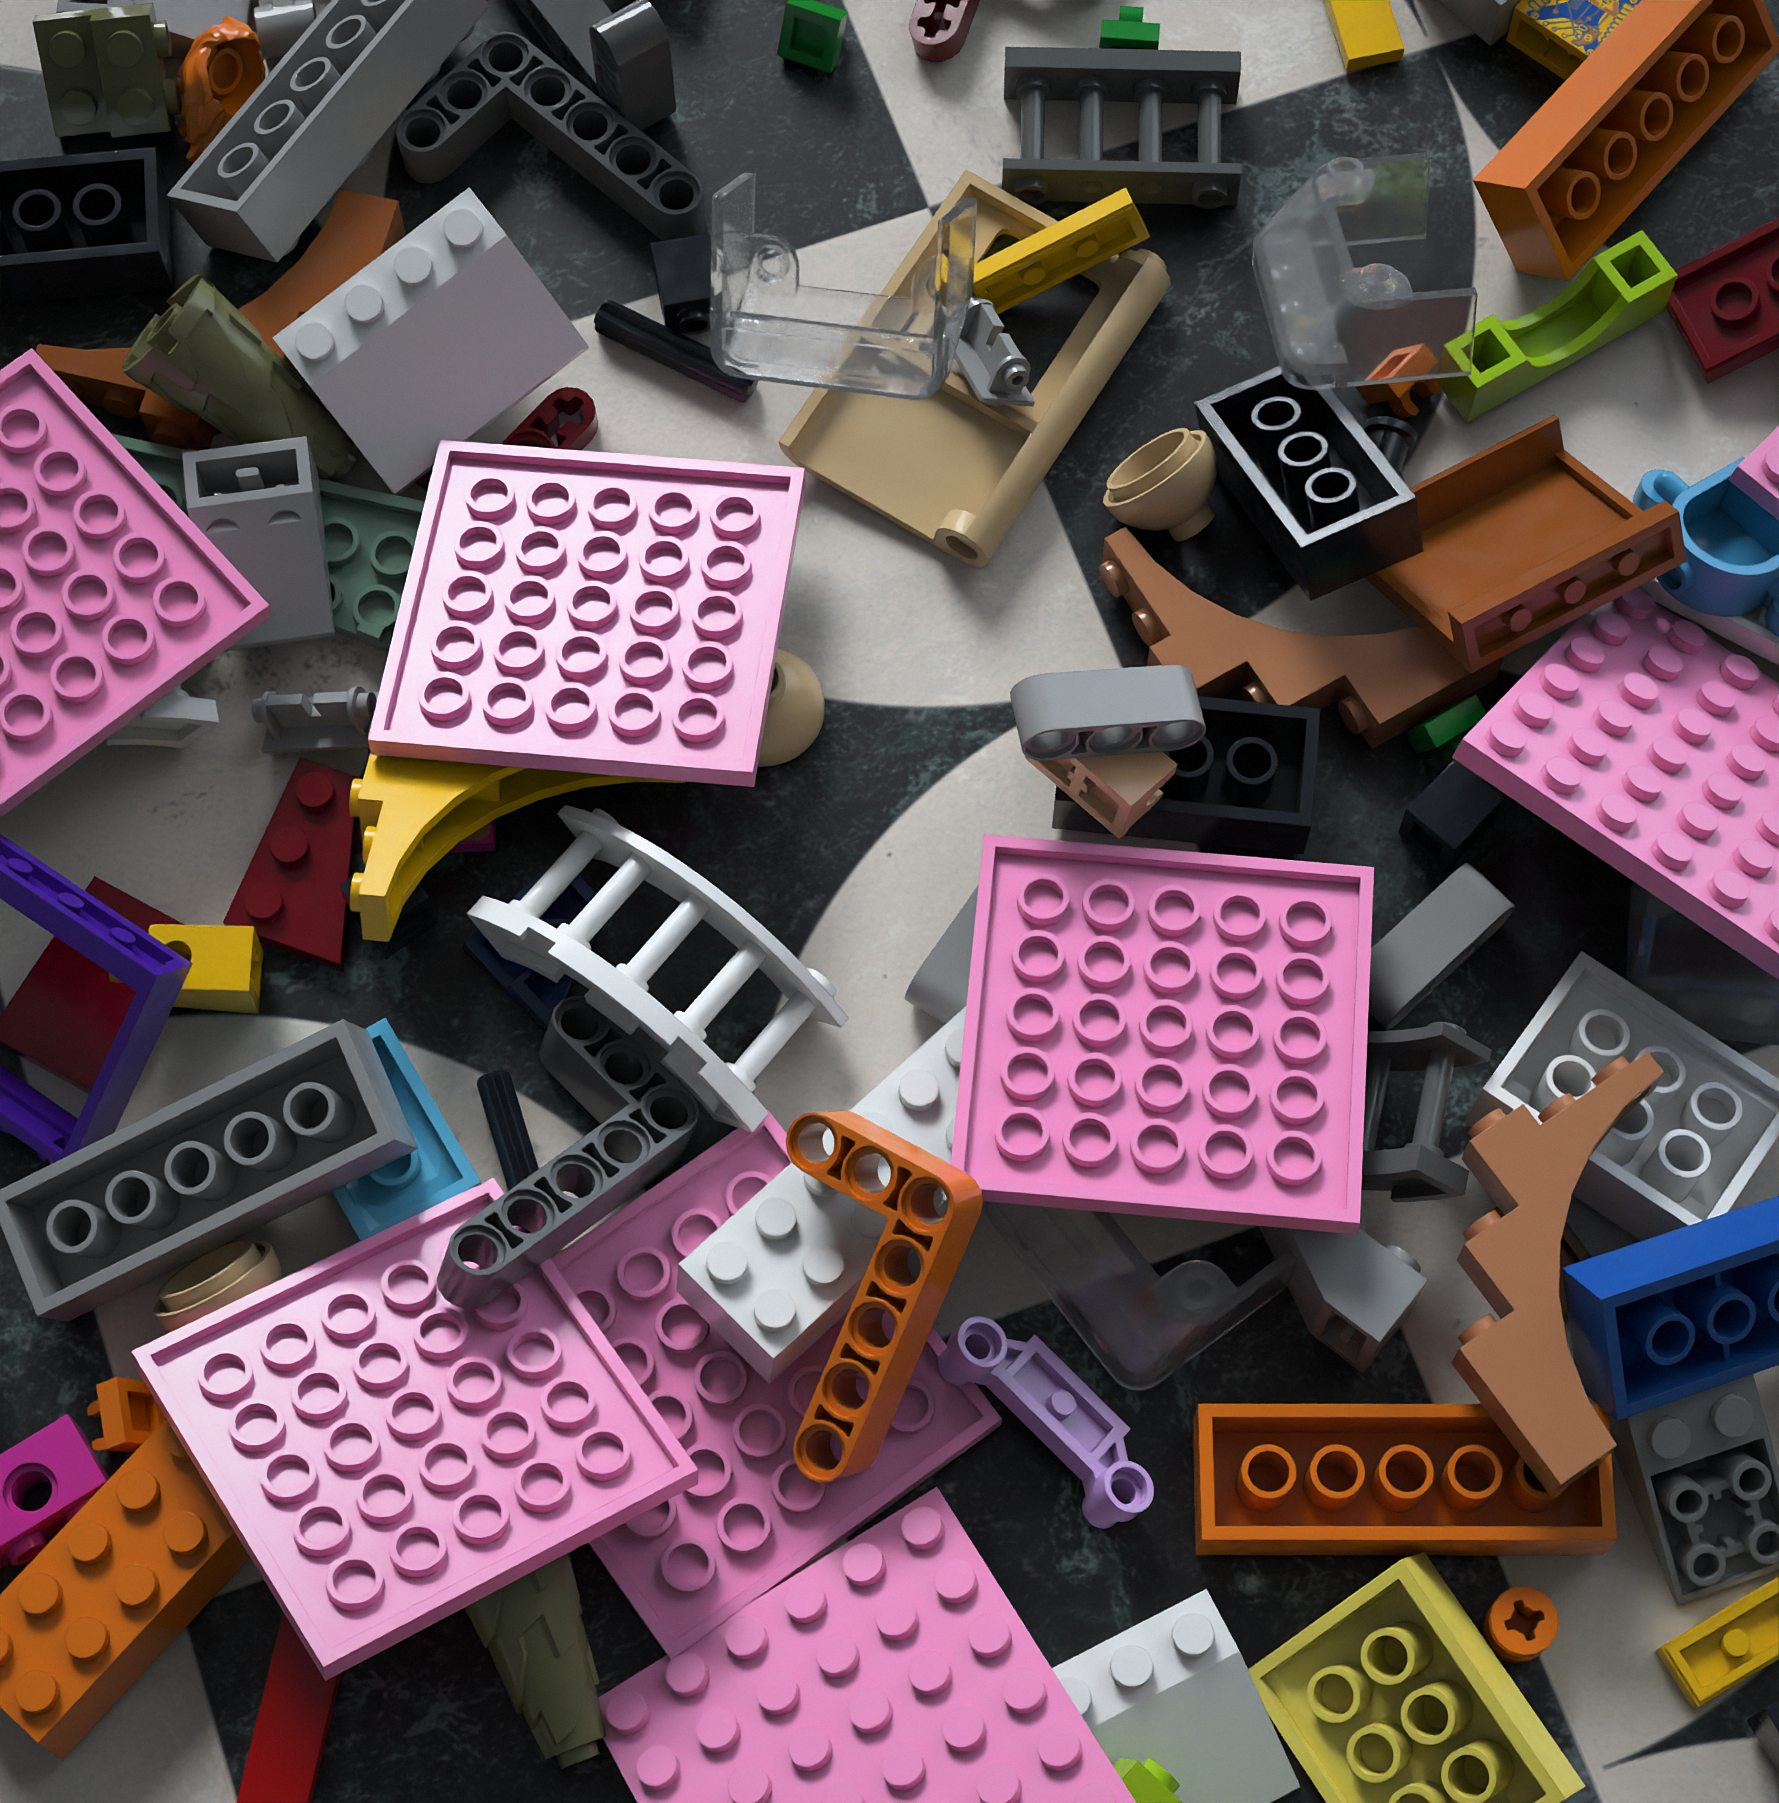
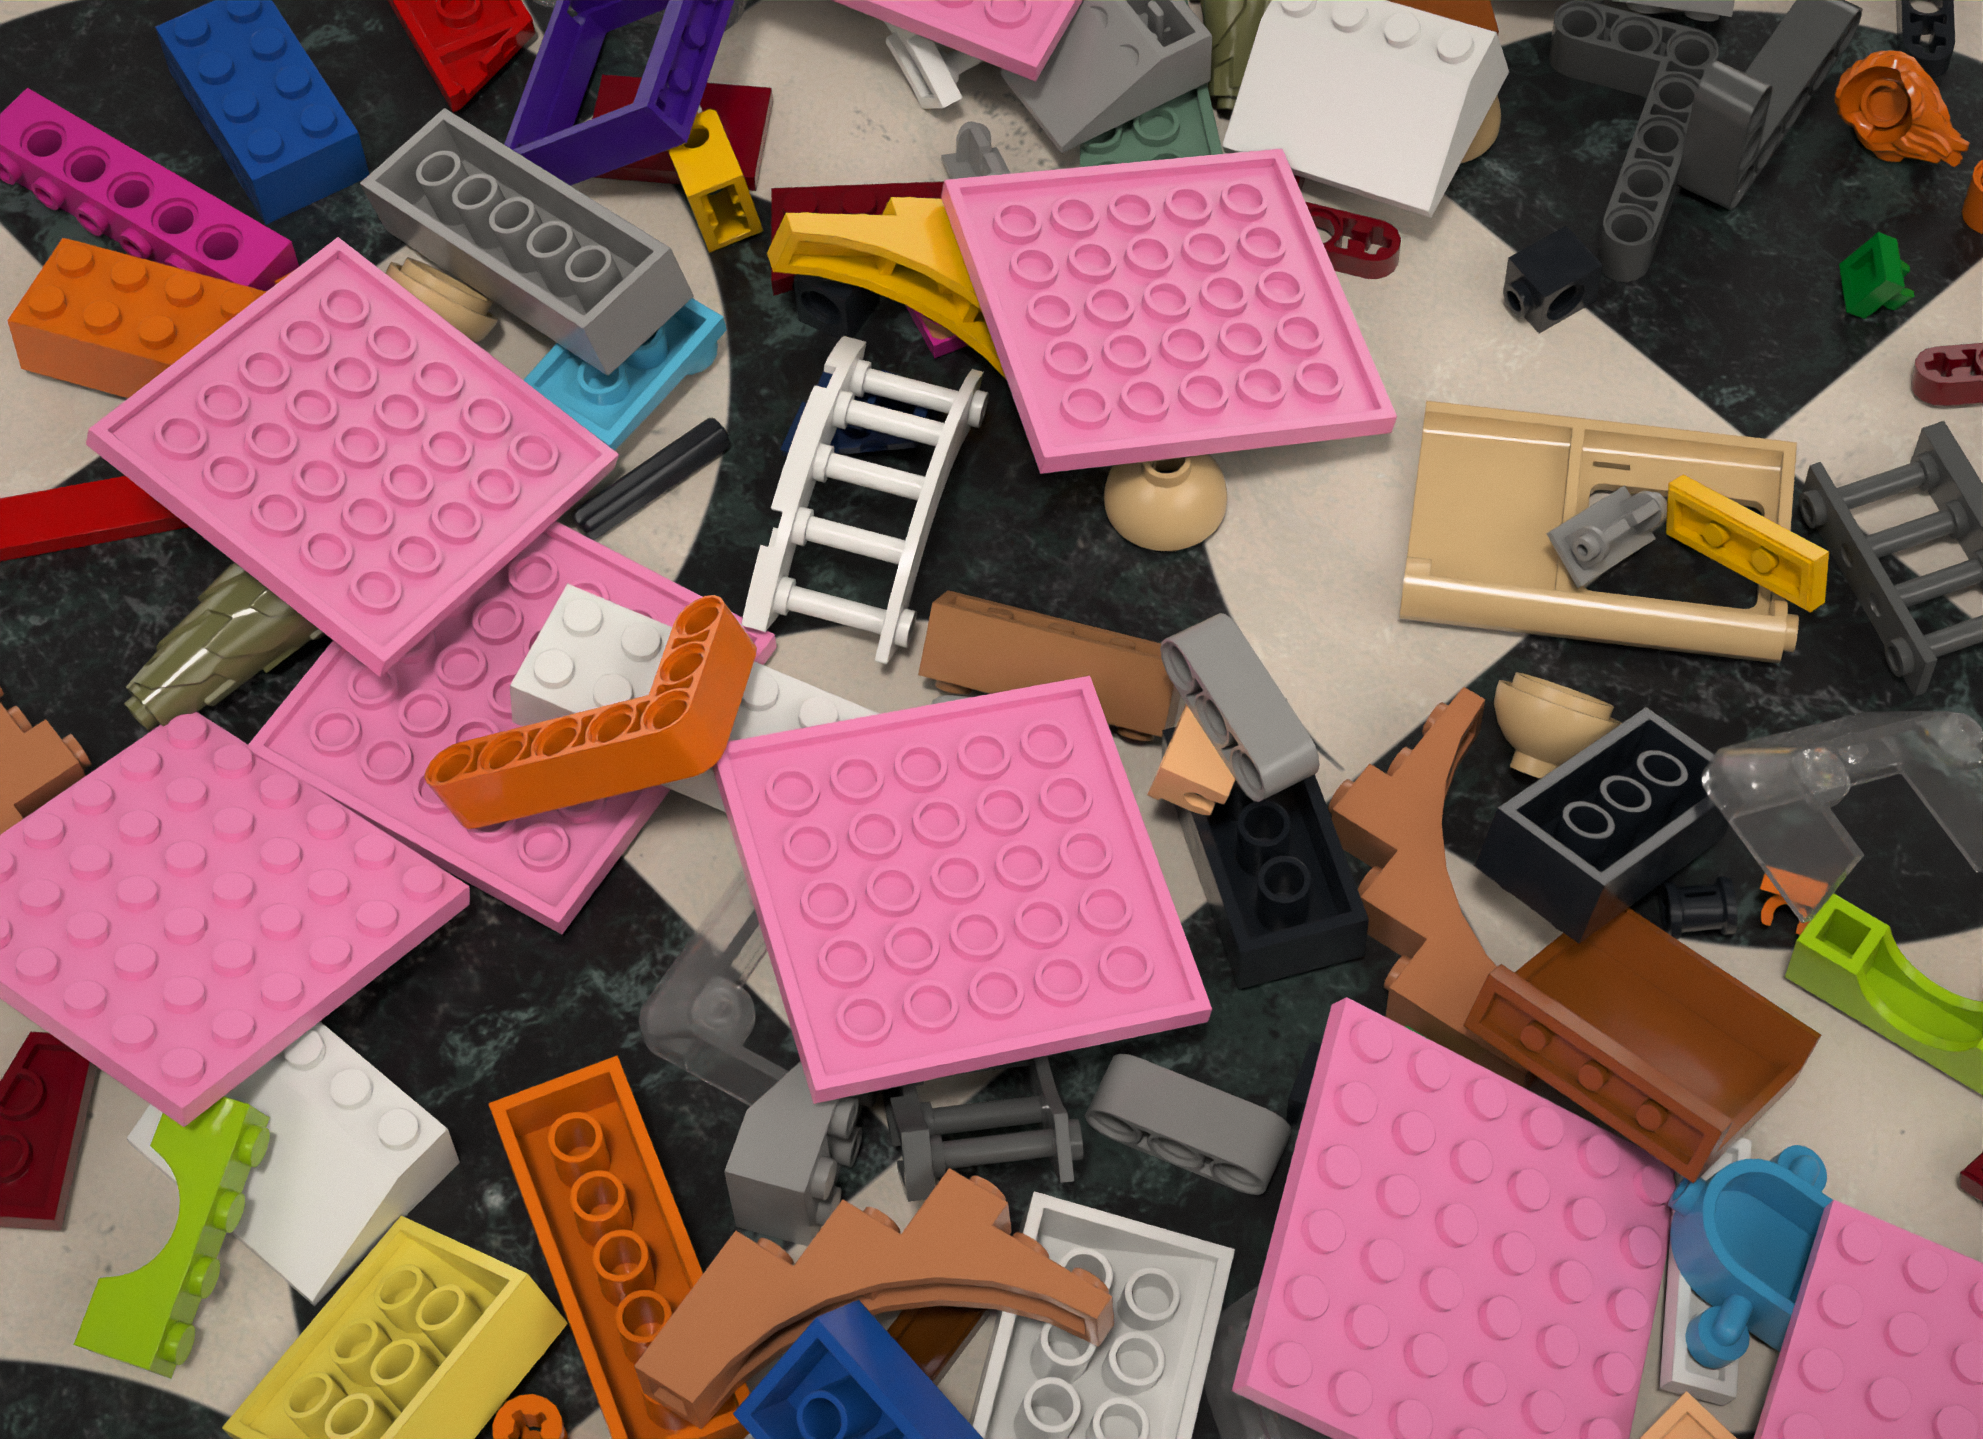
camera: 70 degrees right, 10 degrees down
dark grey beam [437,996,699,1309] -> none
black axle [594,300,759,402] -> none
clear windscreen [710,172,977,400] -> none
lavender plate [938,1316,1154,1529] -> none
none -> medium nougat brick [918,590,1181,741]

